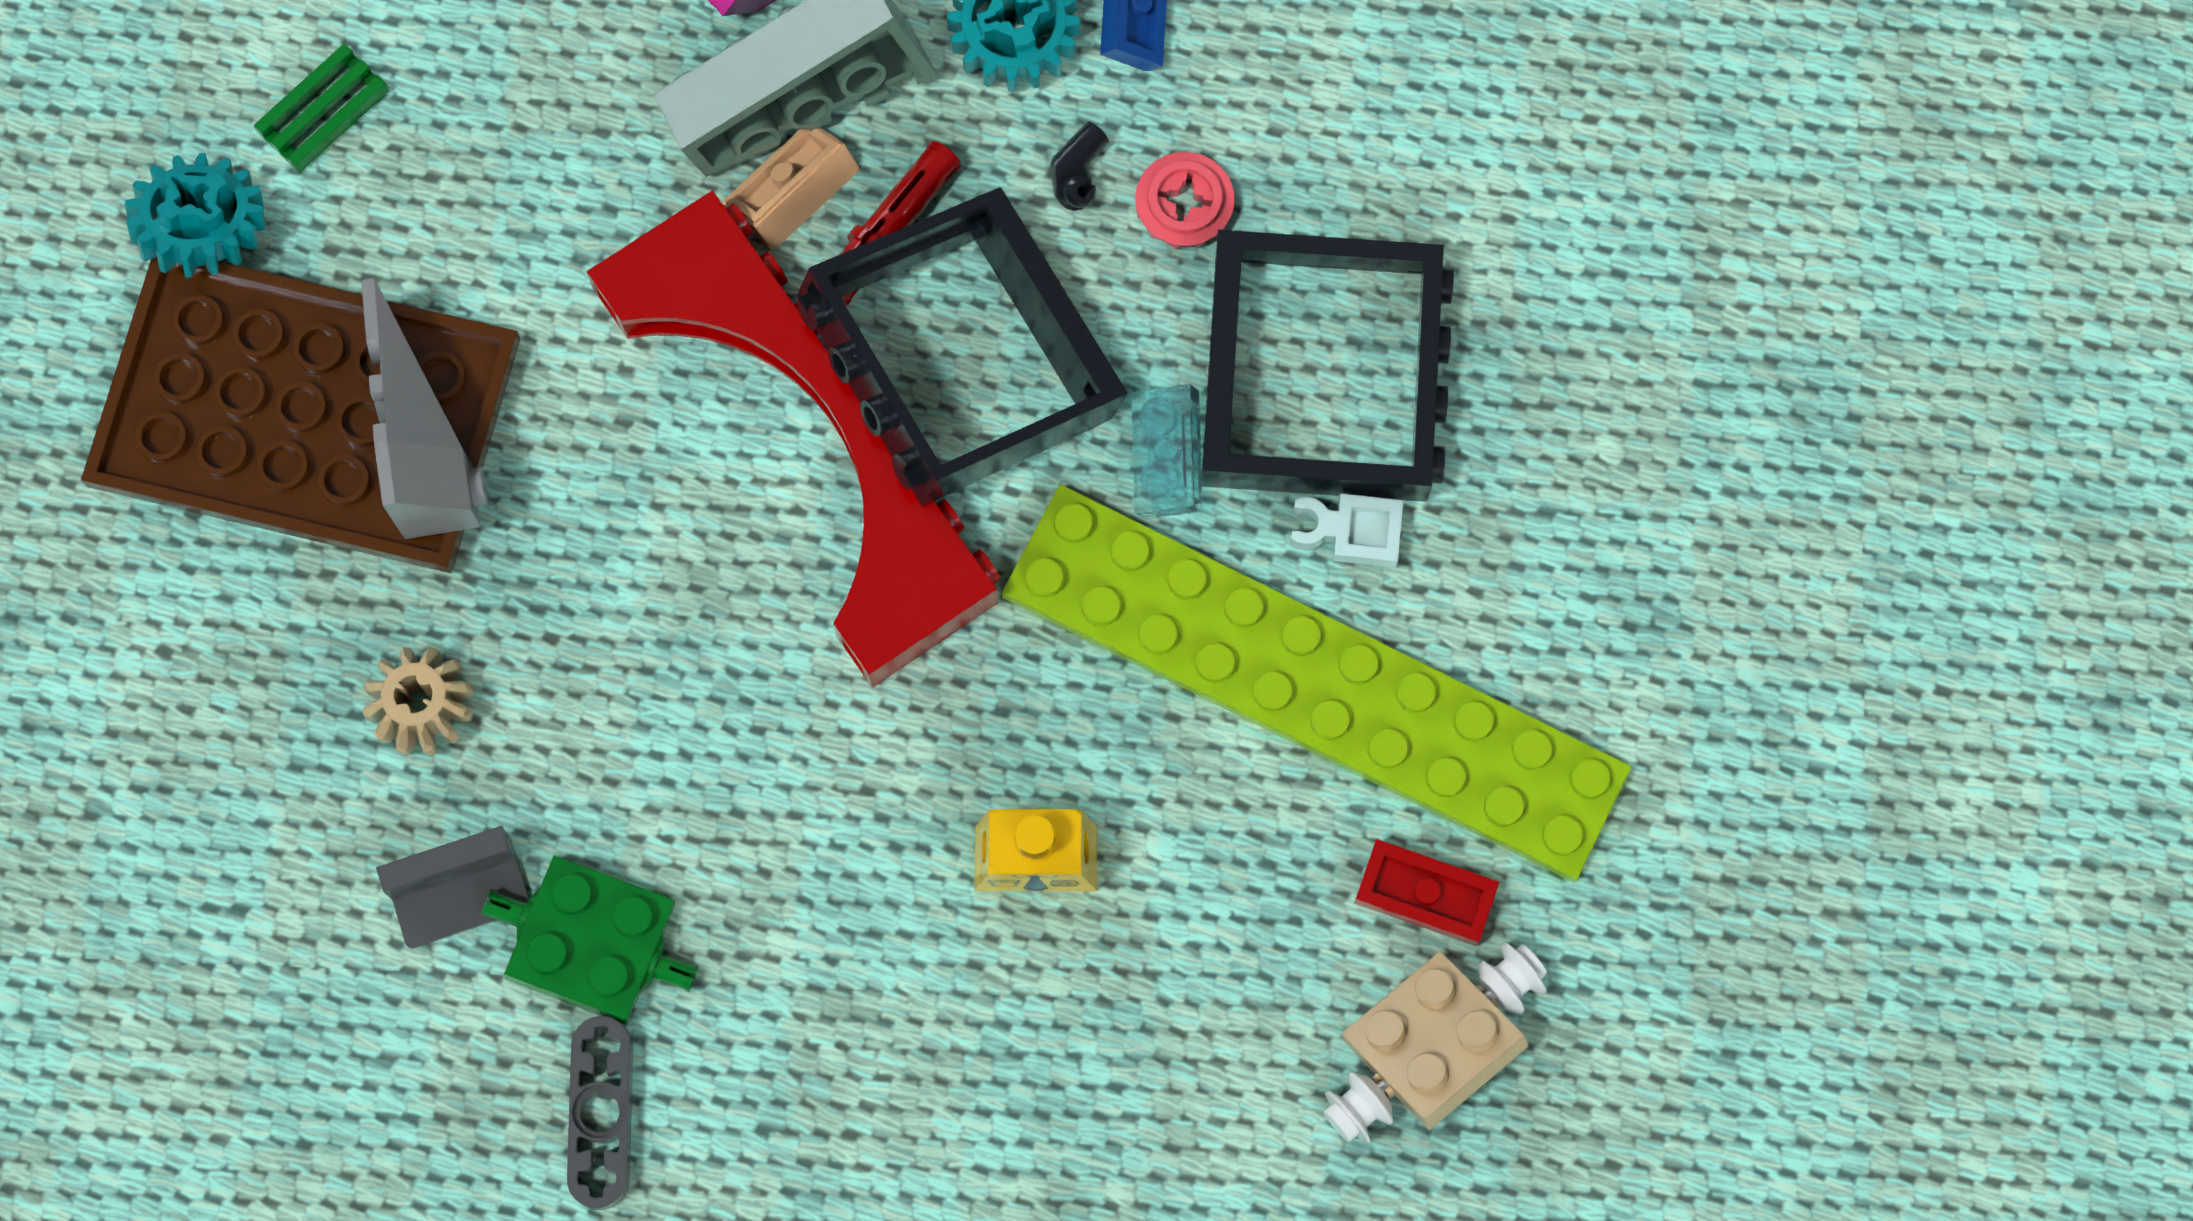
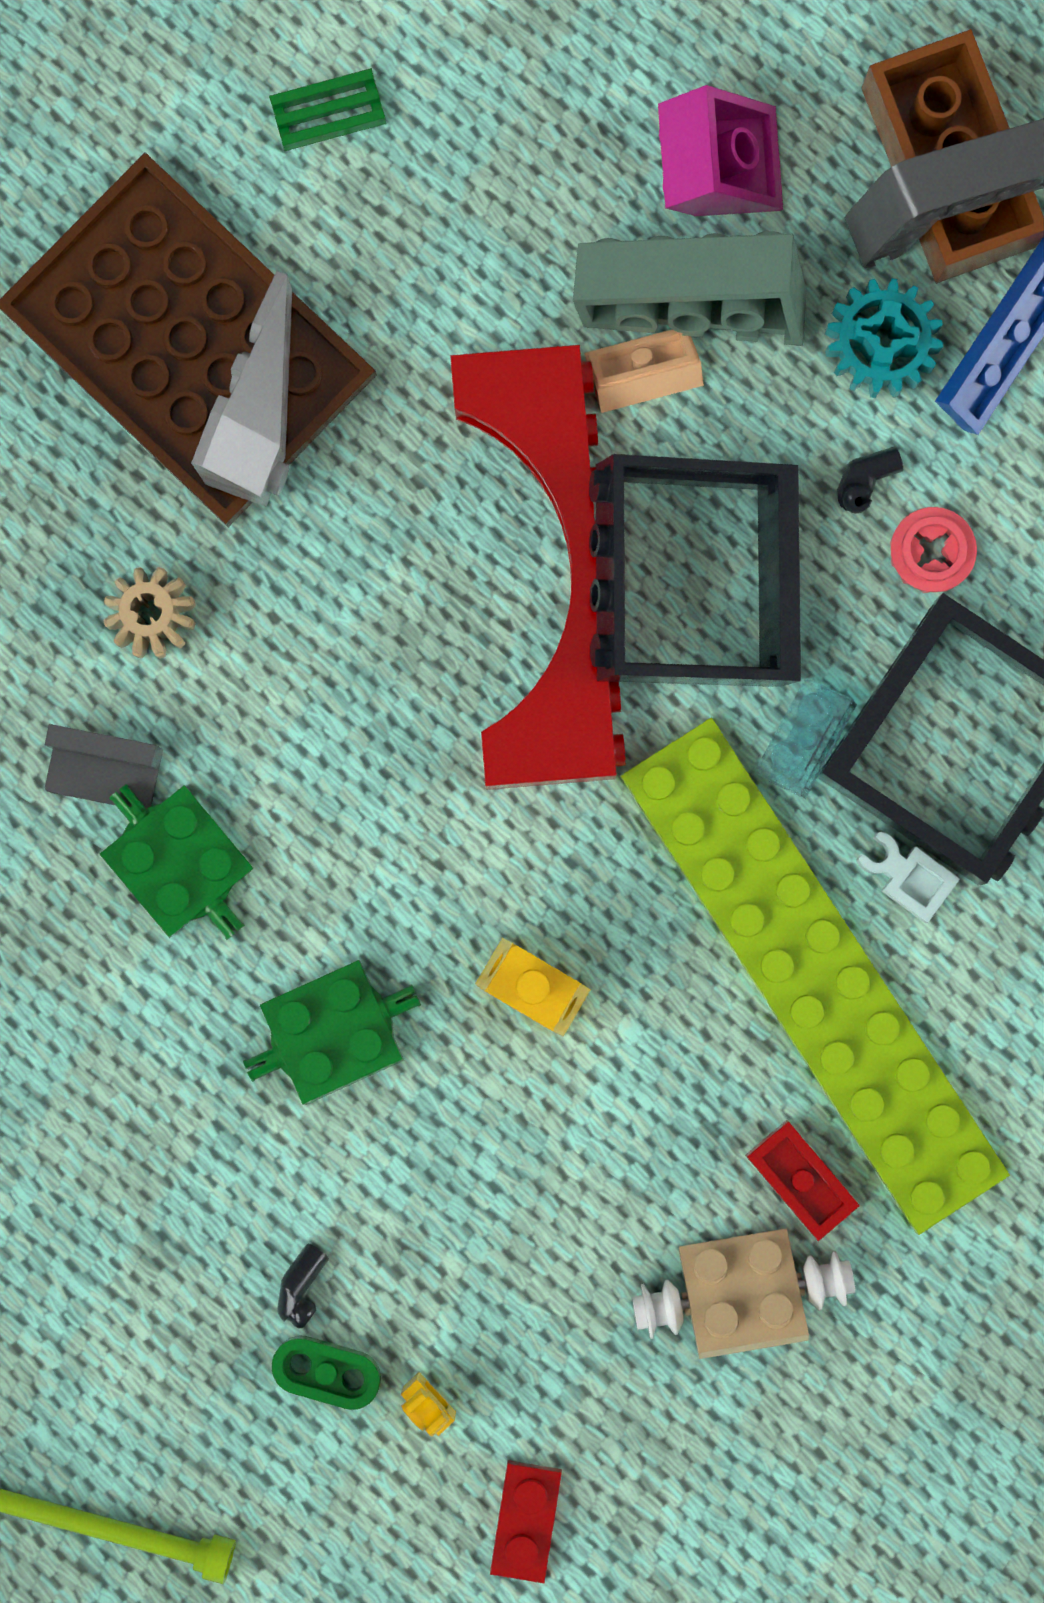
camera: 35 degrees right, 10 degrees up
teal gear [125,153,266,278] -> none
dark grey beam [567,1016,633,1210] -> none
red pin [839,140,962,306] -> none
none -> green plate [243,960,421,1105]

